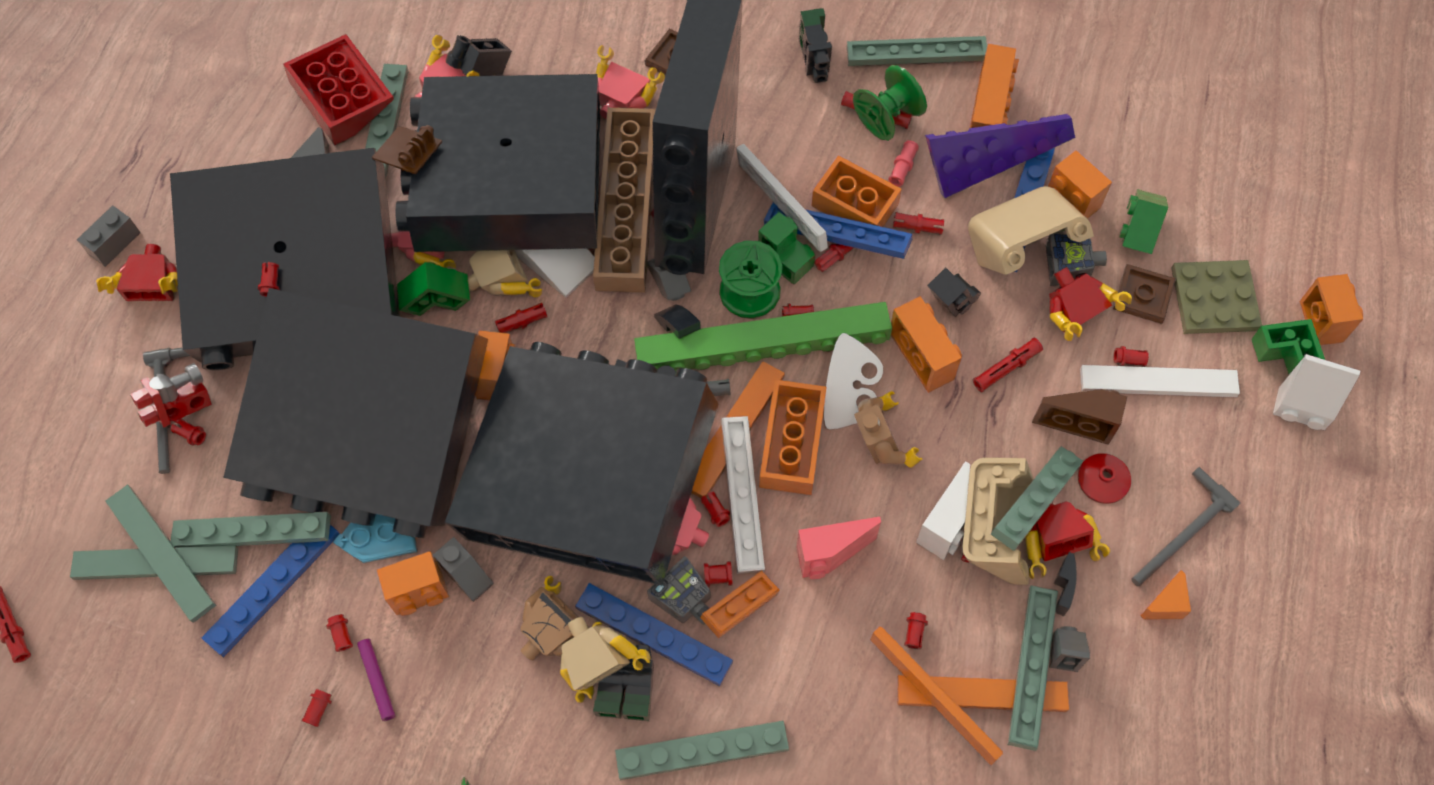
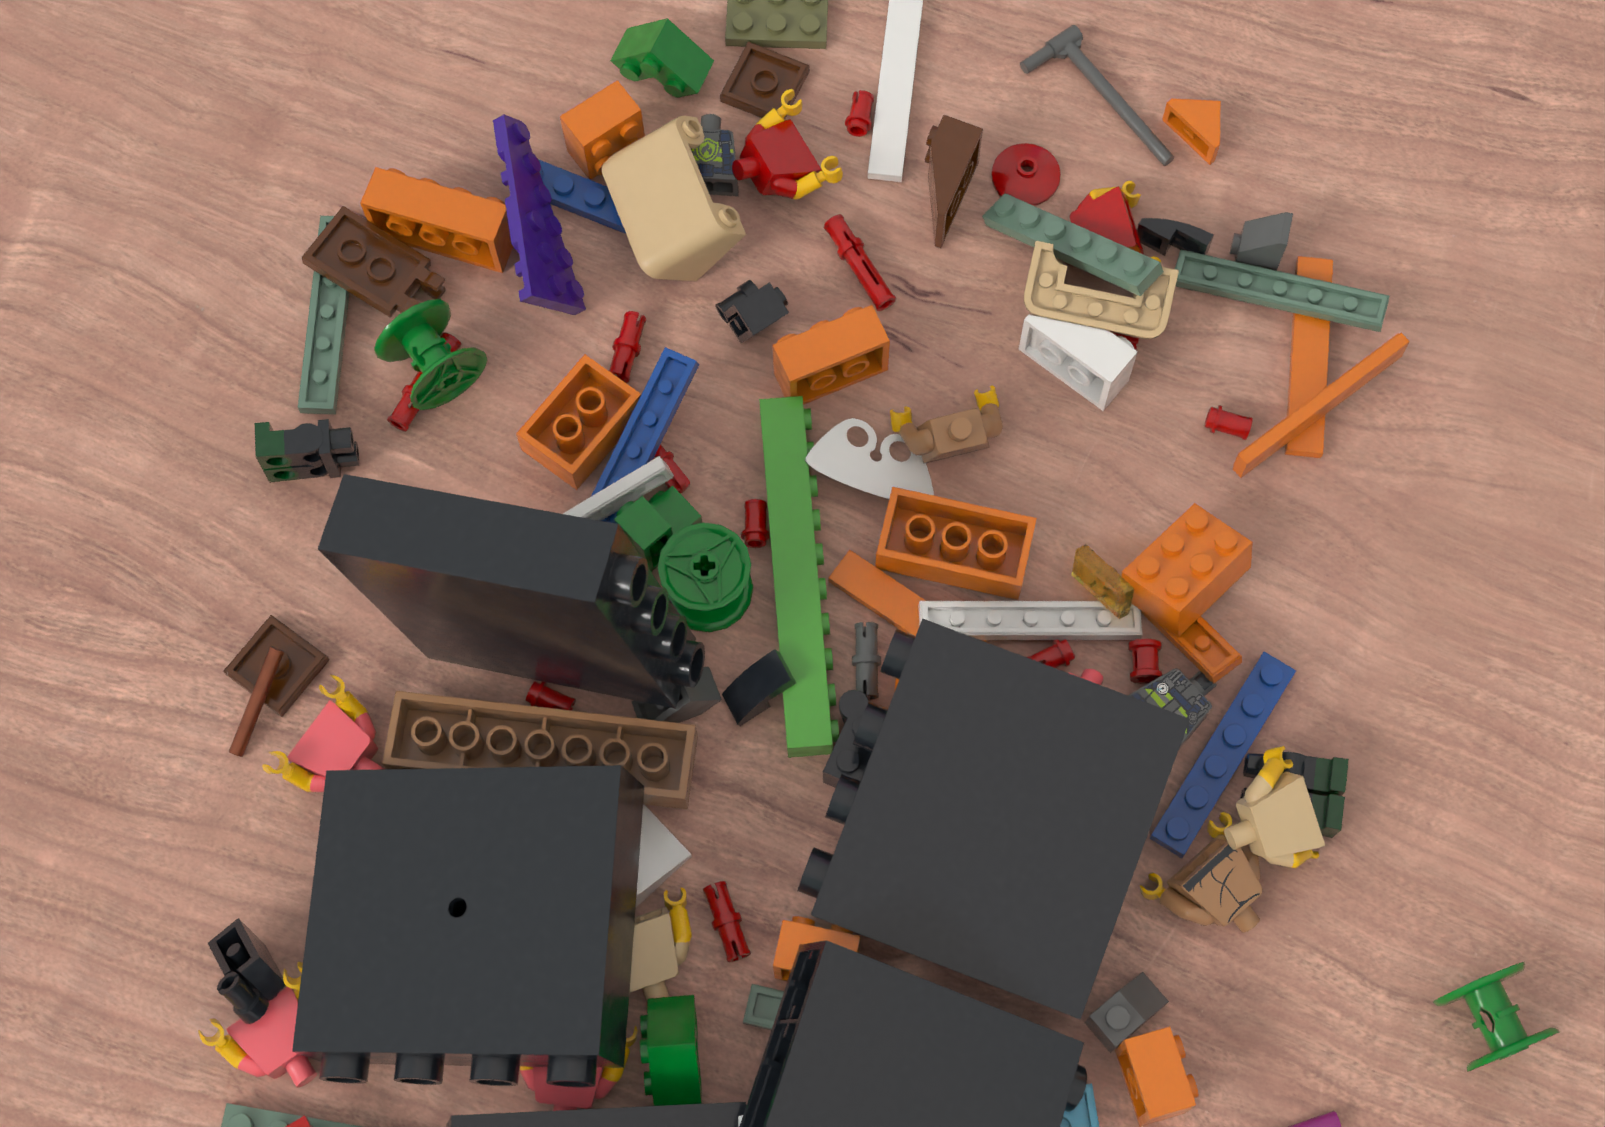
camera: 85 degrees left, 5 degrees up
reddish brown hinge [372,125,442,174] -> none
sand green plate [615,720,789,781] -> none
coral slope [796,517,881,580] -> none
coral pin [888,140,919,187] -> none
none -> copper bar [229,647,284,757]
none -> reddish brown tile [302,206,446,318]
none -> clear yellow plate [1071,544,1134,619]
none -> orange brick [1122,503,1253,637]

